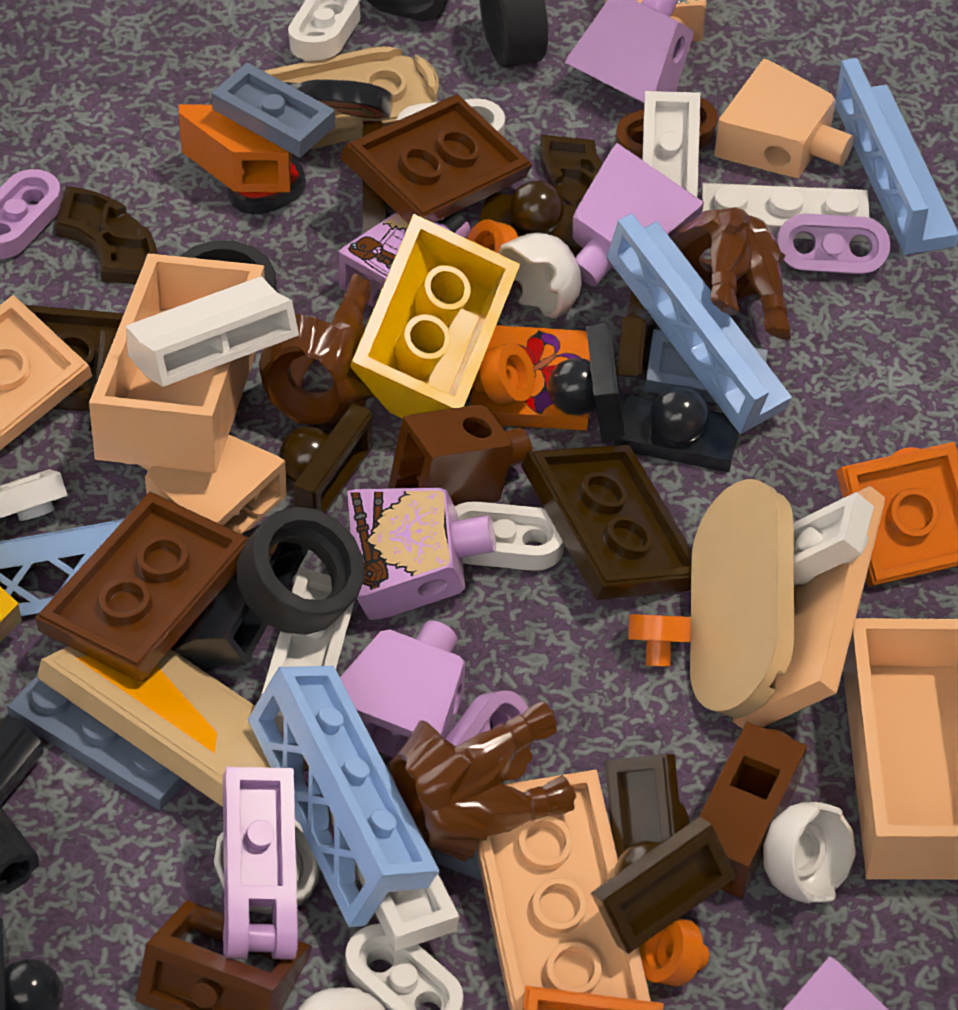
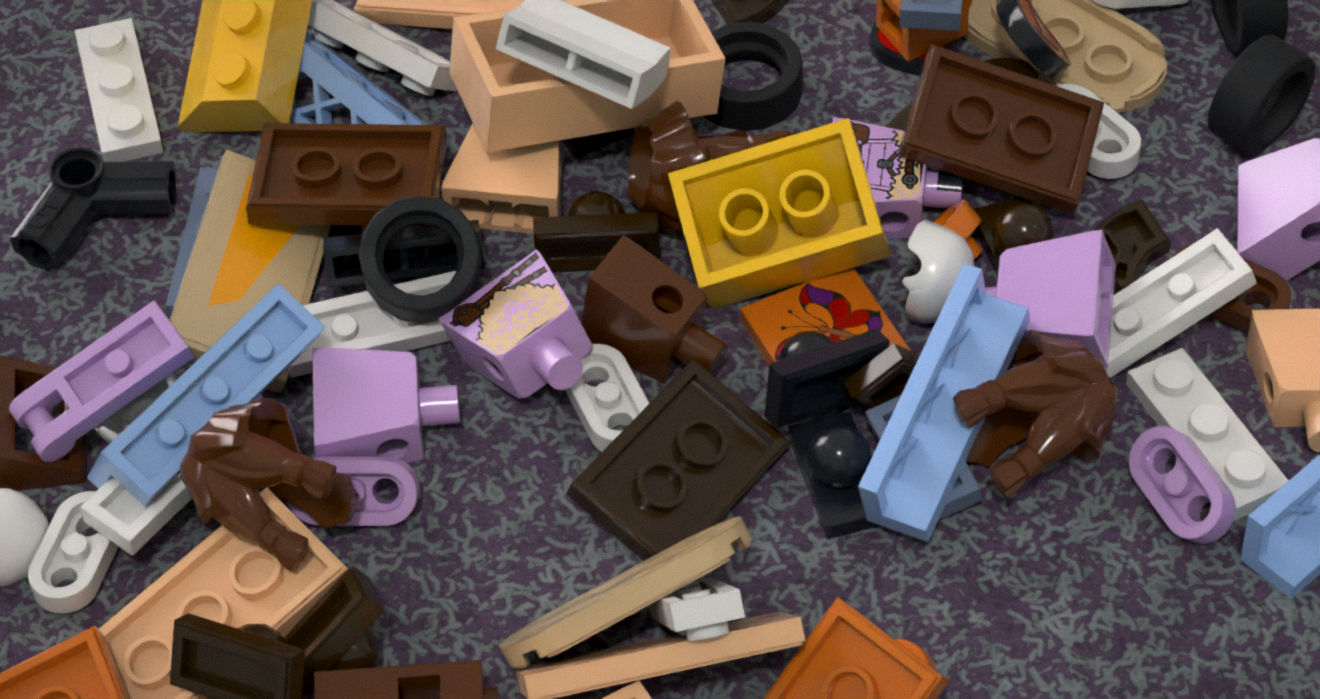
camera: 65 degrees right, 0 degrees up
orange tile [473,343,535,406] -> none
orange tile [628,614,691,667] -> none

